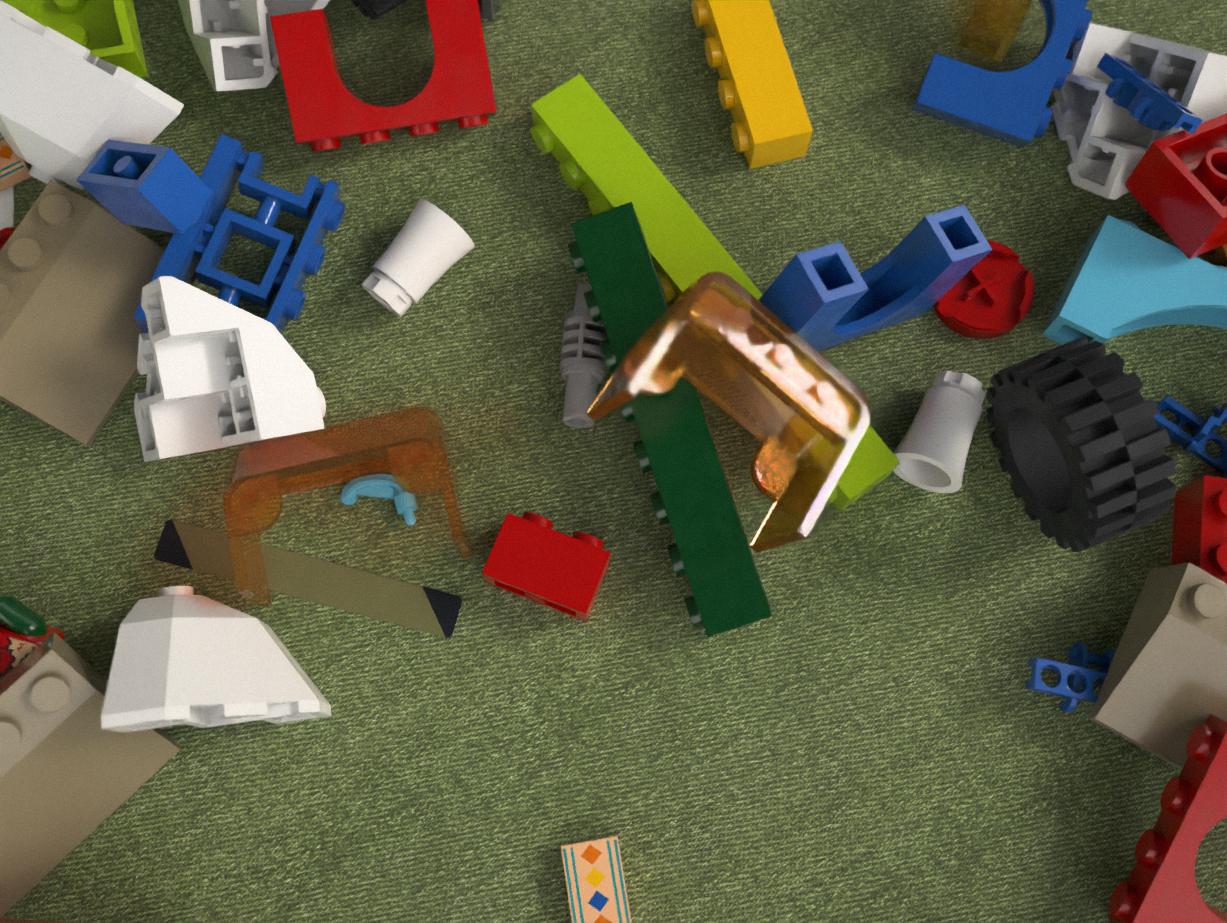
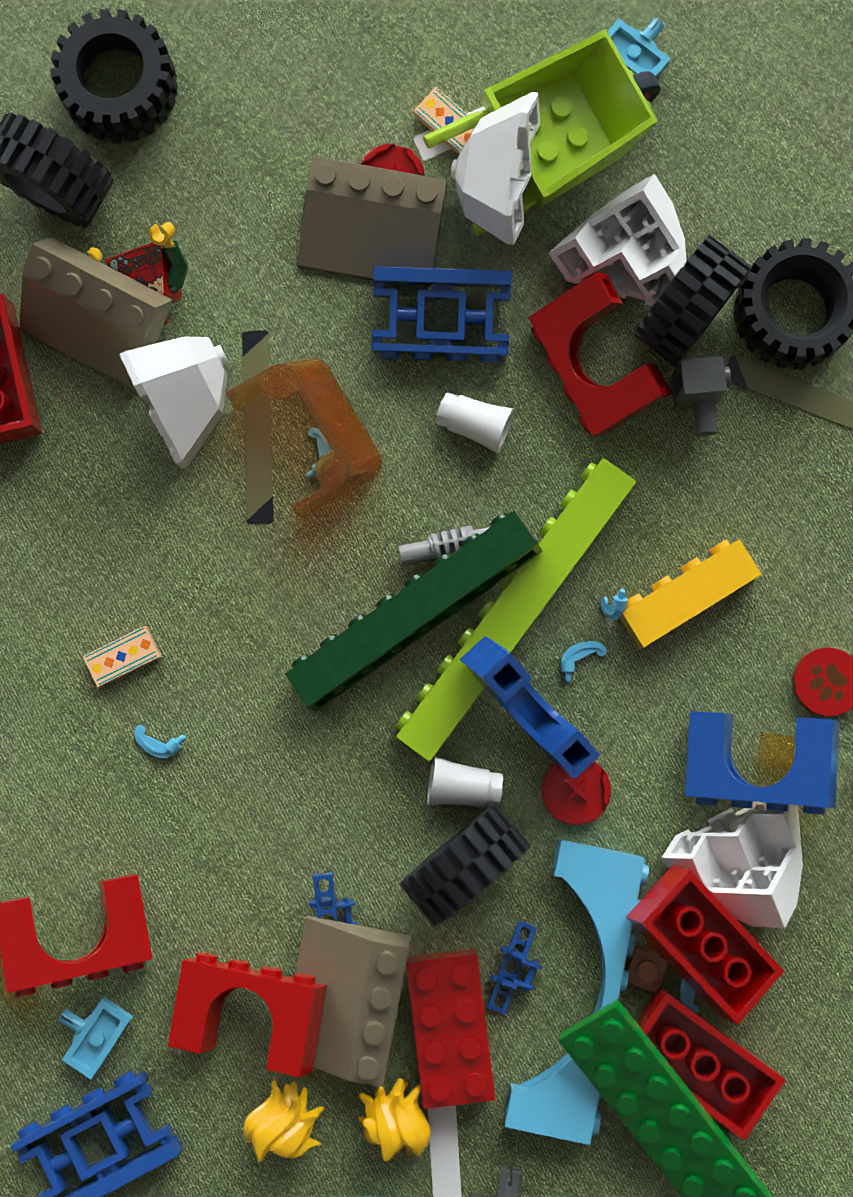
camera: 80 degrees right, 10 degrees up
blue brick [77,140,214,235] -> none
white brick [134,276,326,462] -> none
red brick [482,512,611,622] -> none
clear orange windscreen [586,272,871,553] -> none
blue piece [1097,53,1203,134] -> none
none -> medium azure piece [134,725,186,758]
none -> medium azure piece [561,641,607,683]
none -> medium azure piece [600,589,628,620]

